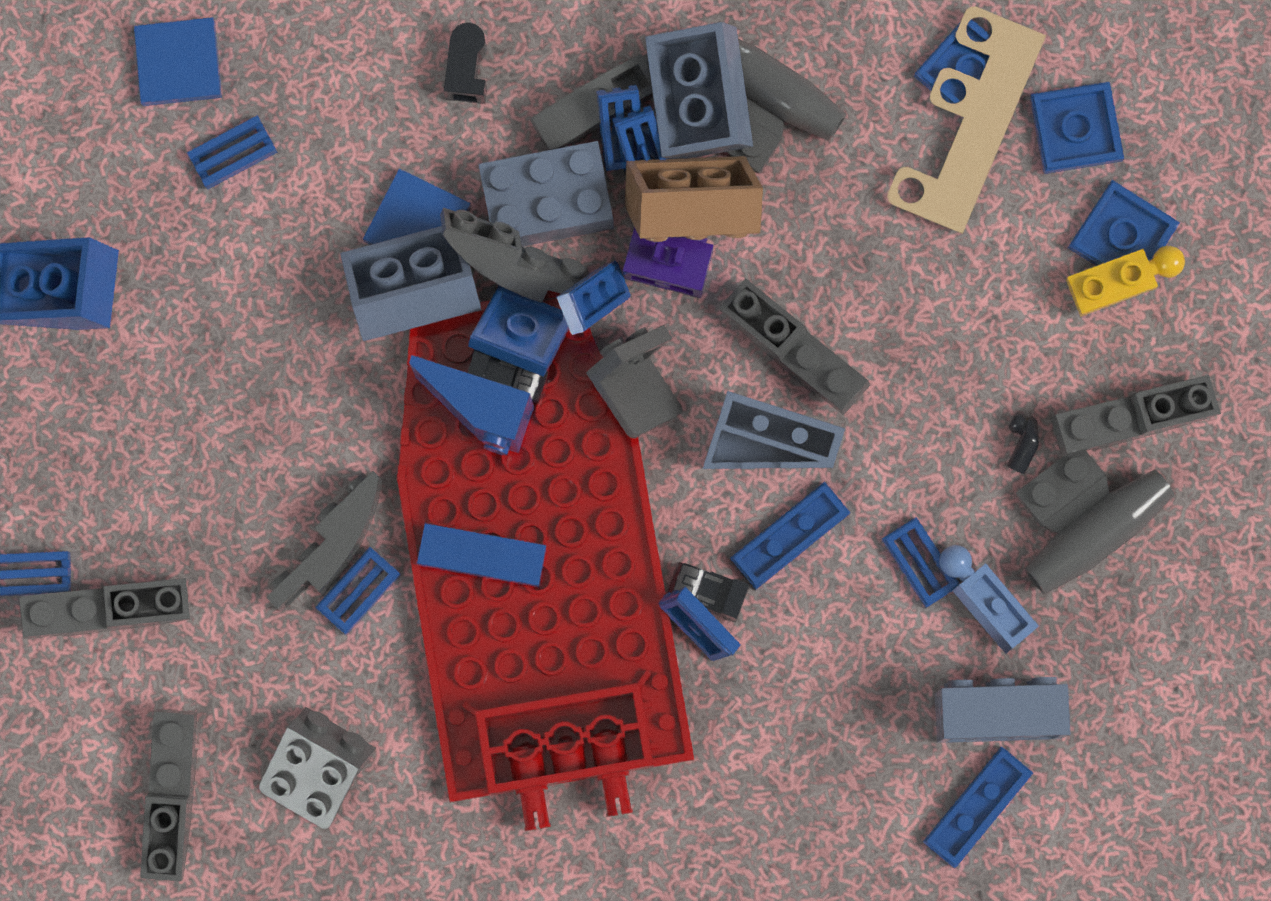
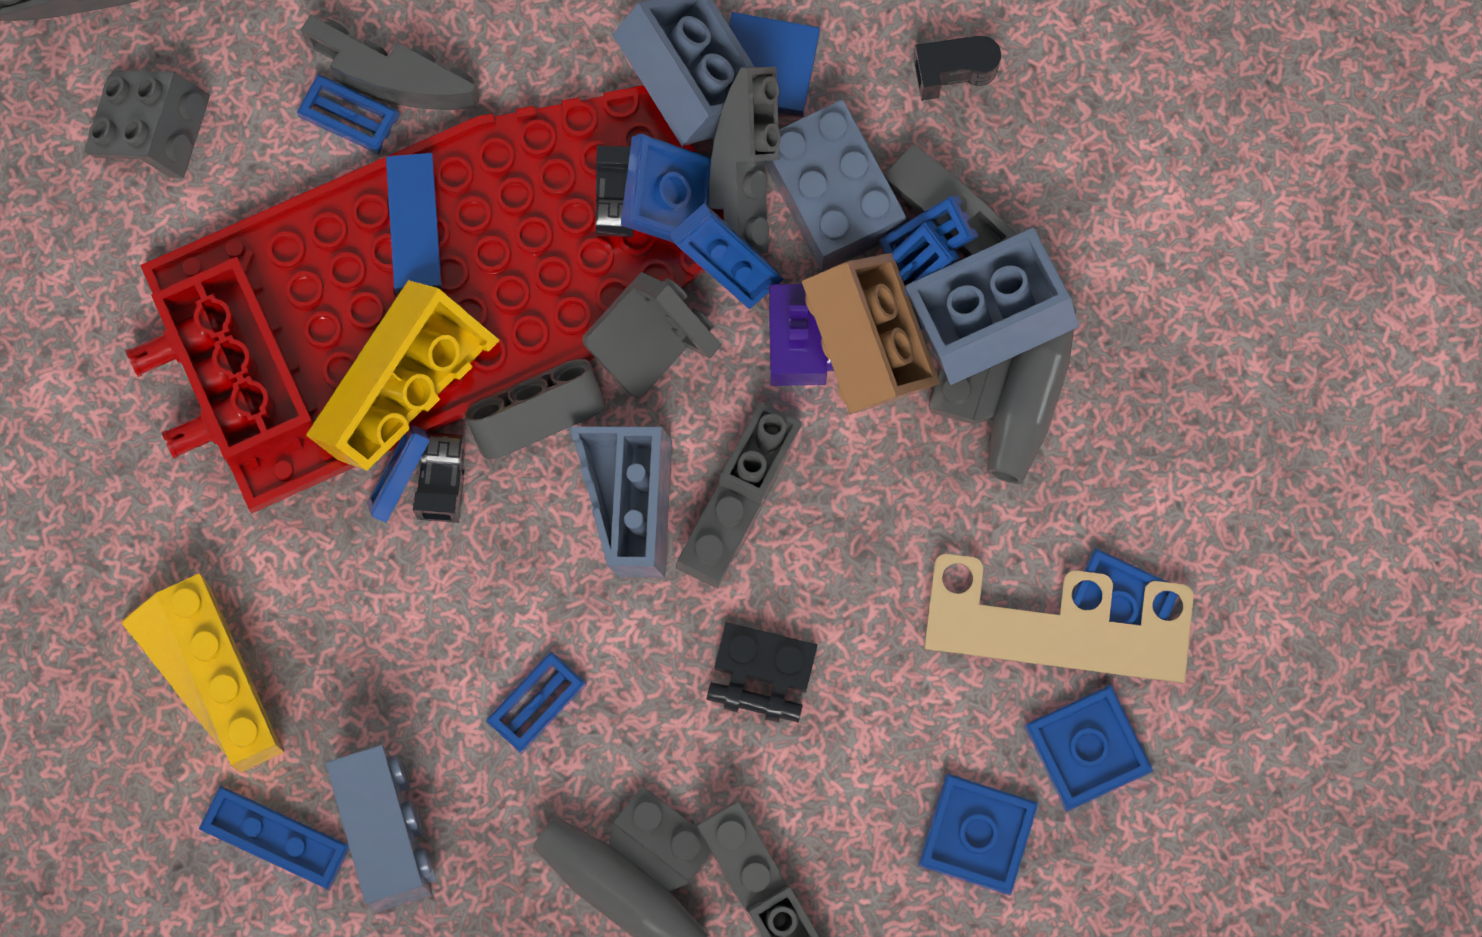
camera: 70 degrees right, 5 degrees down
blue slope [409,355,534,456] -> none
blue tile [730,482,850,591] -> none
medium blue plate [939,545,1039,654] -> none
black arm [1007,412,1039,474] -> none
yellow plate [1066,246,1185,317] -> none
none -> yellow wedge [121,573,284,773]
none -> yellow wedge [306,280,500,471]
none -> dark grey beam [465,359,606,459]
none -> black plate [706,622,818,723]

